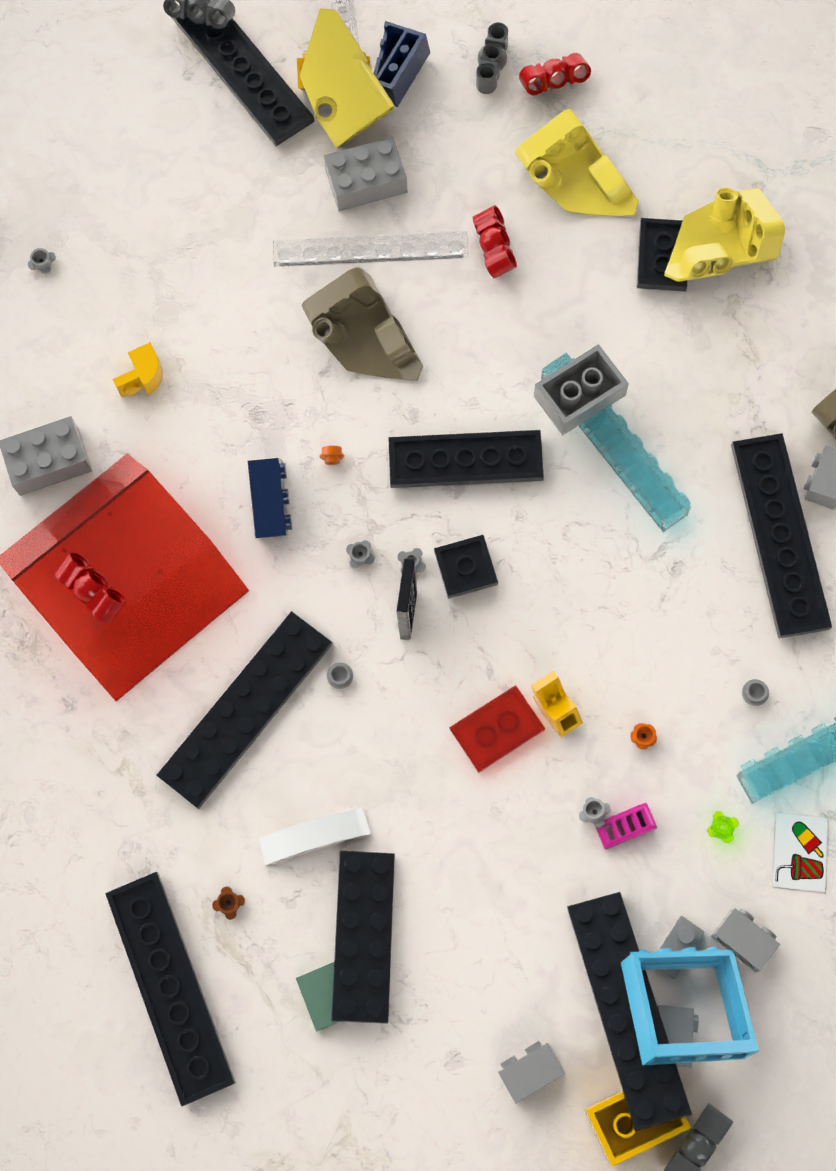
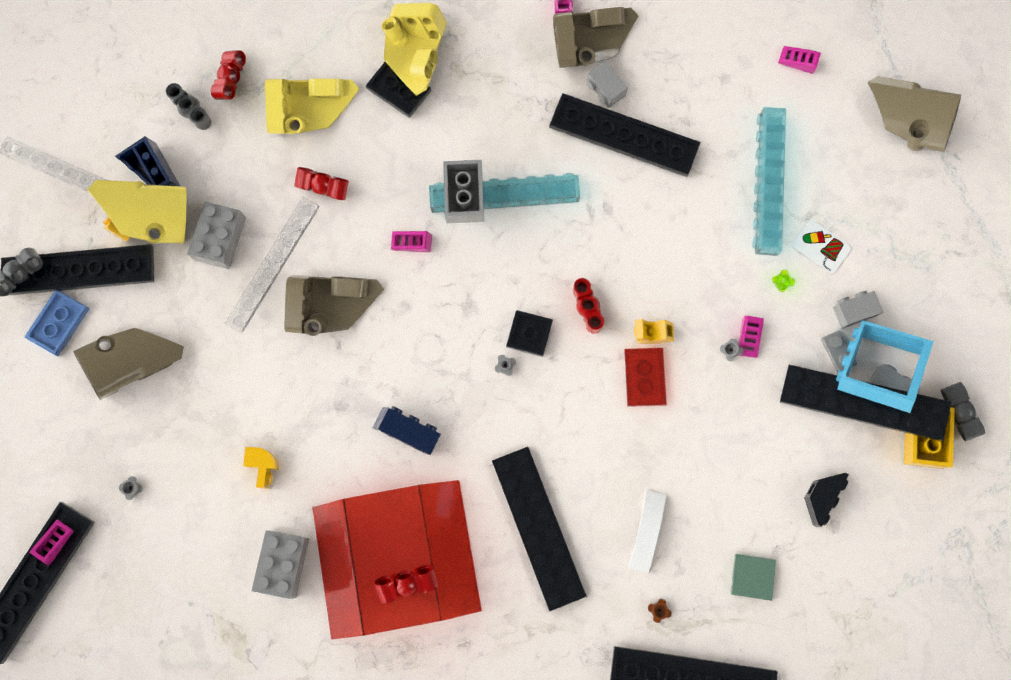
camera: 60 degrees left, 5 degrees up
orange plate [319,446,345,465] -> none
light grey plate [327,663,353,689] -> none
black plate [331,851,395,1024] -> none
light grey plate [346,540,375,568] -> none
black plate [388,430,544,488] -> none
black tile [396,559,418,640] -> none
light grey brick [498,1041,565,1104] -> none
orange plate [630,723,657,749] -> none
light grey plate [742,679,769,706] -> none
none -> medium blue tile [24,290,90,356]
none -> dark tan panel [73,328,184,400]
none -> dark pink slope [391,231,432,252]
none -> red piece [573,278,604,334]
none -> black slope [804,473,849,527]

